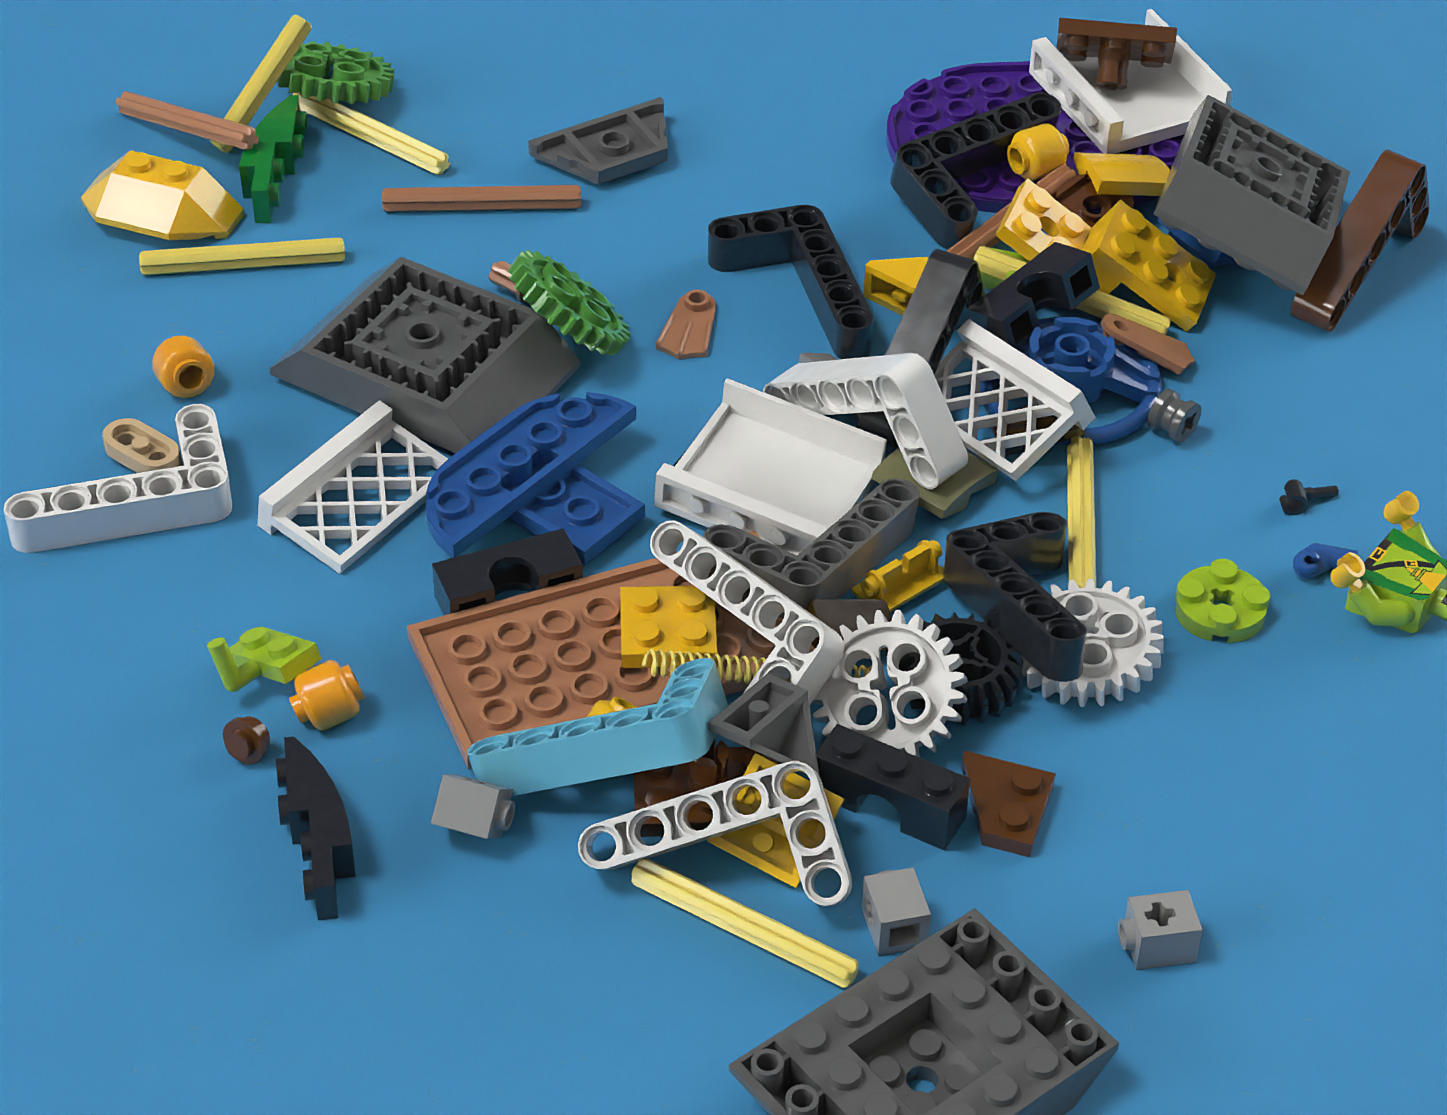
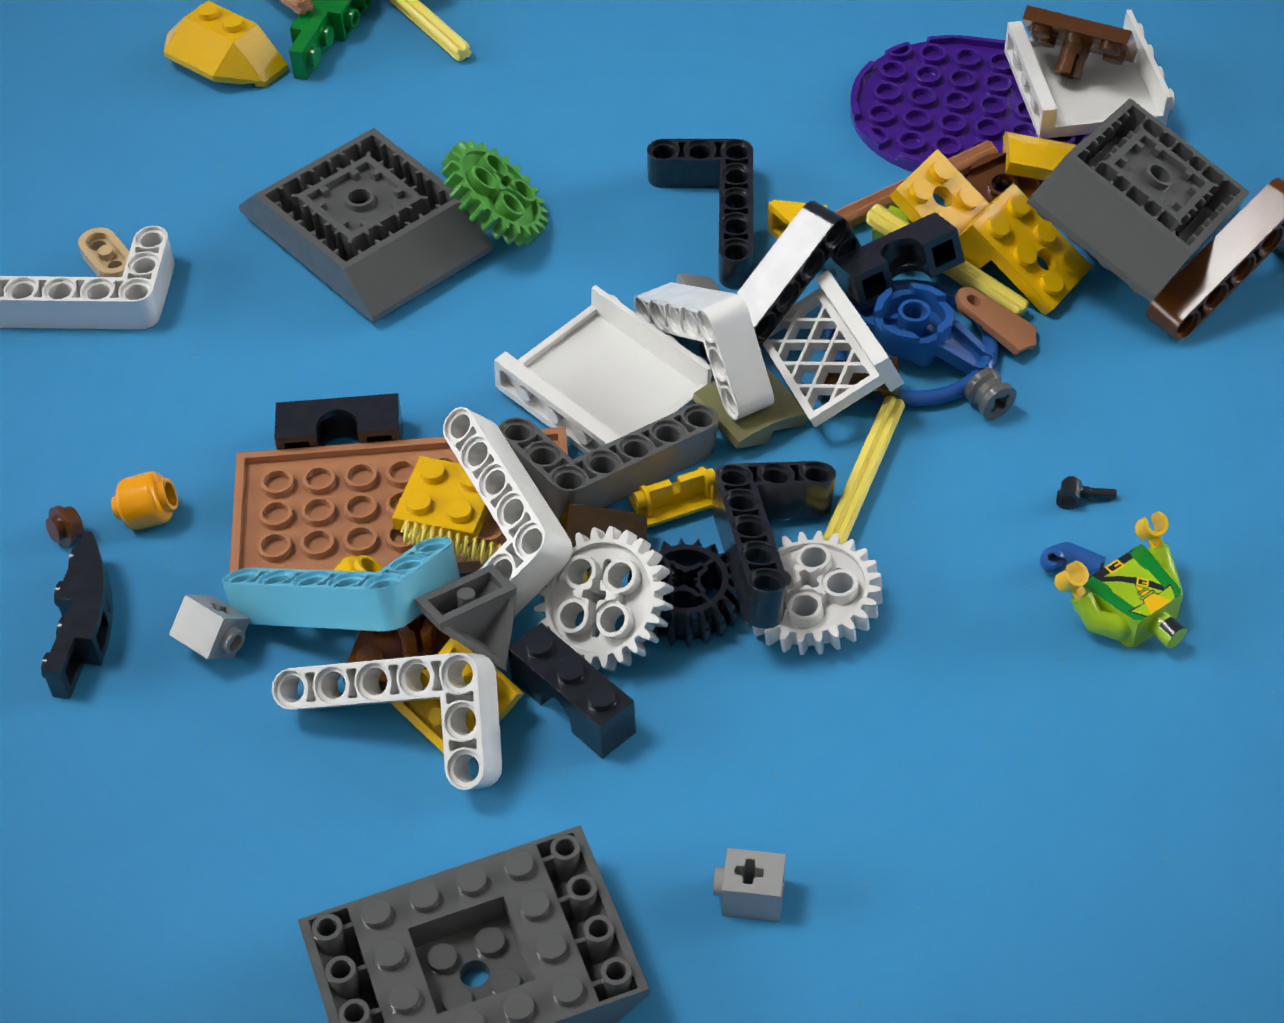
camera: 20 degrees right, 5 degrees up
light yellow axle [139,237,345,275] -> none
light orange head [152,335,214,398] -> none
lime plate [207,626,322,692] -> none
white fence [257,400,448,574] -> none
nougat axle [382,185,581,212] -> none
blue plate [426,392,645,565] -> none
dark grey wing [528,97,668,184] -> none
light yellow axle [631,858,859,988] -> none
nougat piece [656,290,716,360] -> none
light grey brick [862,867,931,956] -> none
black beam [890,92,1061,249] -> none
reddish brown wing [961,750,1056,858] -> none
yellow head [1007,124,1069,181] -> none
lime plate [1175,559,1270,643] -> none

